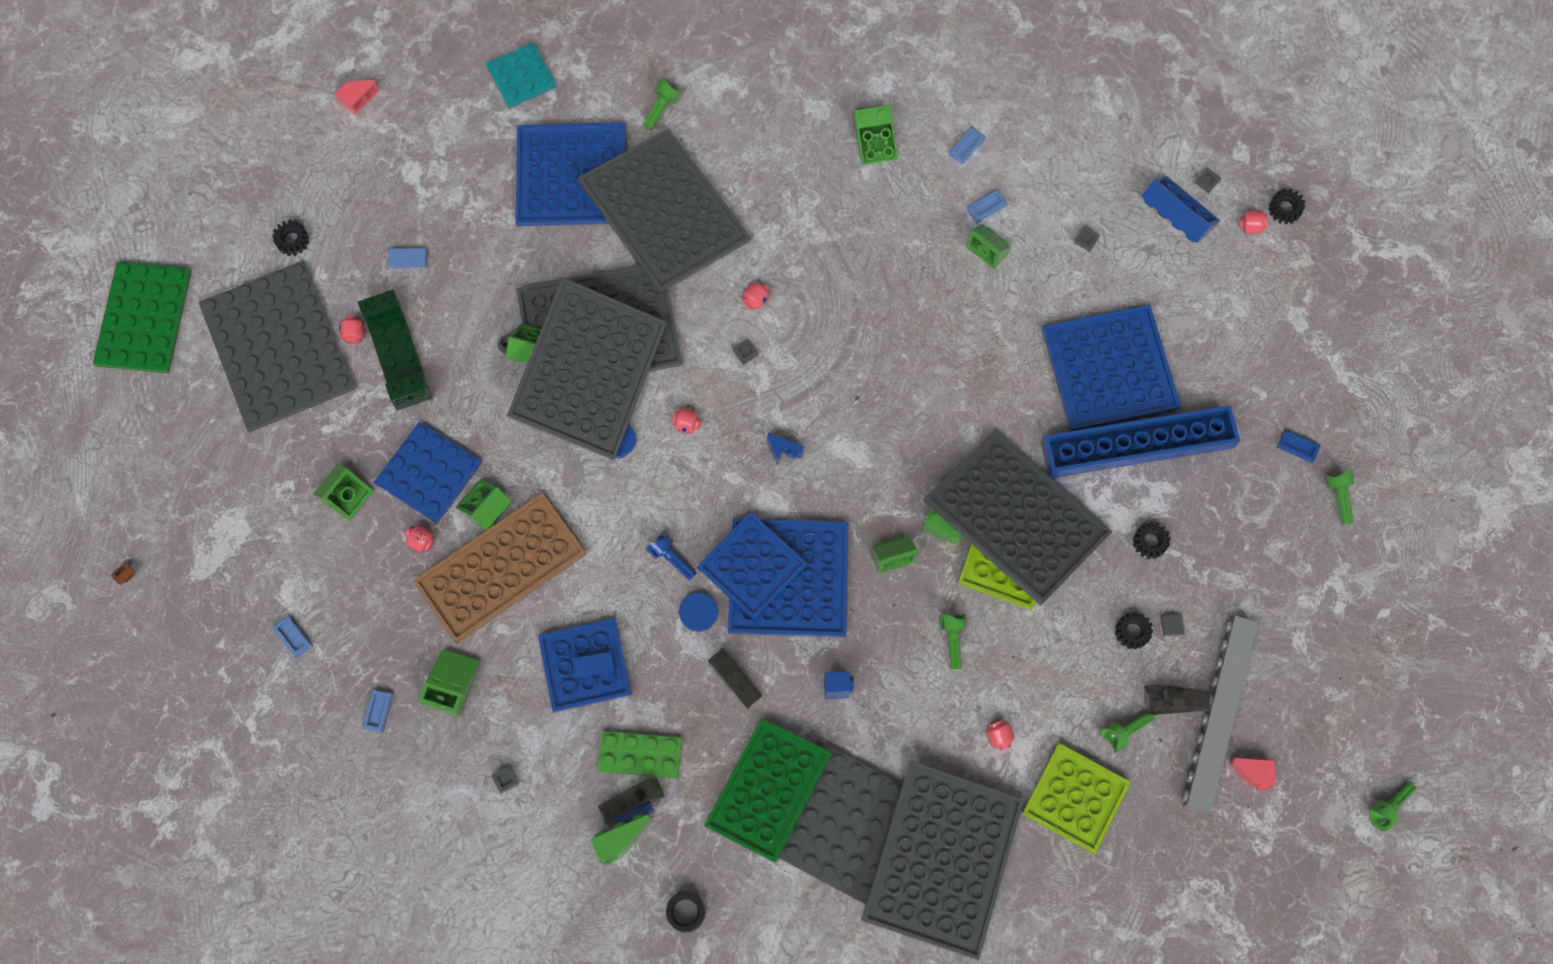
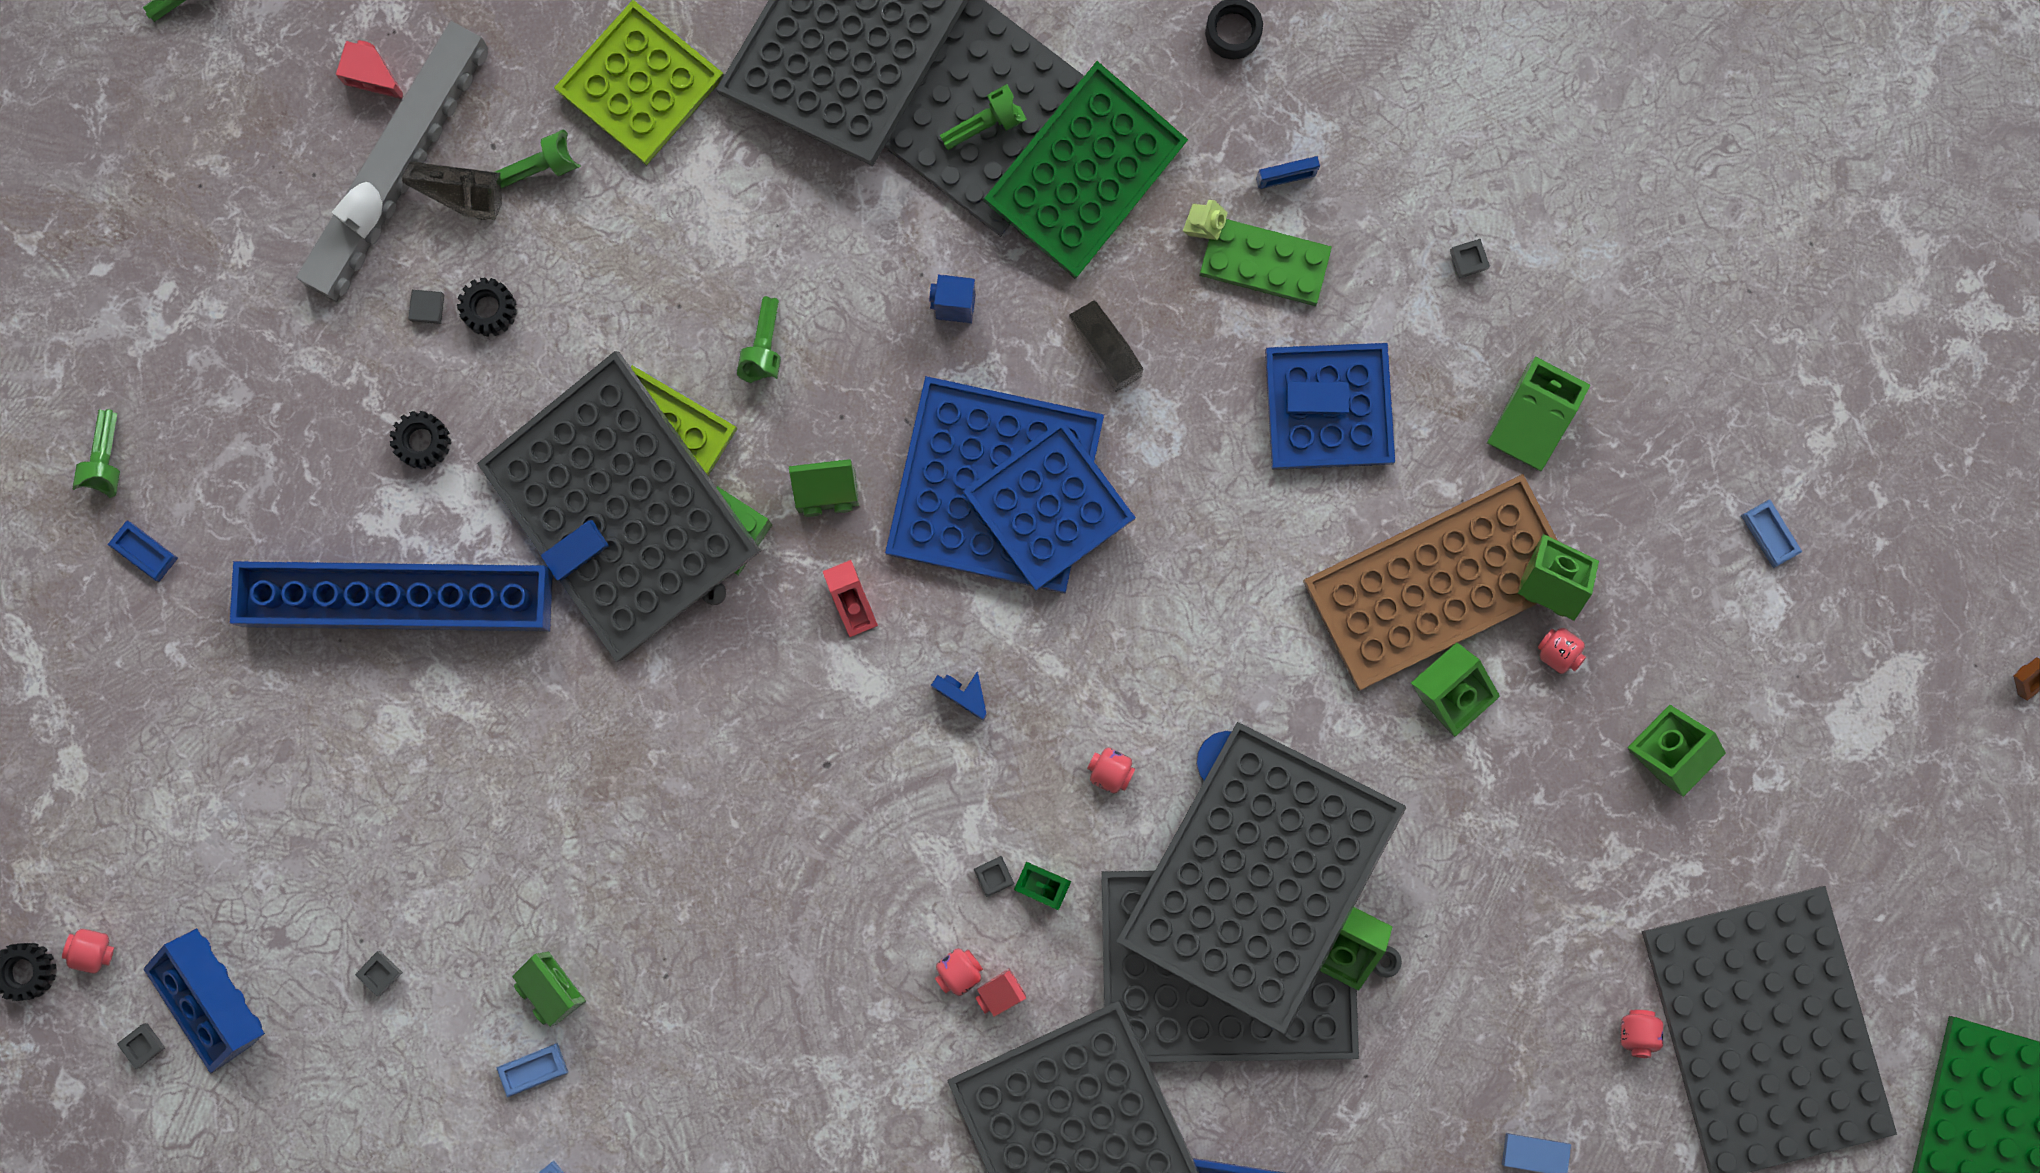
camera: 170 degrees left, 10 degrees up
dark green plate [357,289,433,411] -> none
medium blue tile [362,689,394,733] -> none
blue plate [374,422,482,524] -> none
bright green slope [591,813,652,866] -> none
clear smoke slope [598,778,665,824] -> none
blue piece [646,531,697,581] -> none
blue tile [679,592,718,632] -> none
coral head [986,719,1015,750] -> none
blue plate [1042,305,1181,431] -> none
none -> white brick [332,182,382,239]
none -> blue tile [541,520,609,581]
none -> coral slope [822,560,878,637]
none -> bright green piece [940,84,1027,150]
none -> coral slope [976,968,1026,1017]
none -> green slope [1014,861,1072,911]
none -> yellowish green bracket [1183,200,1228,240]
none -> bright green slope [1518,534,1599,621]

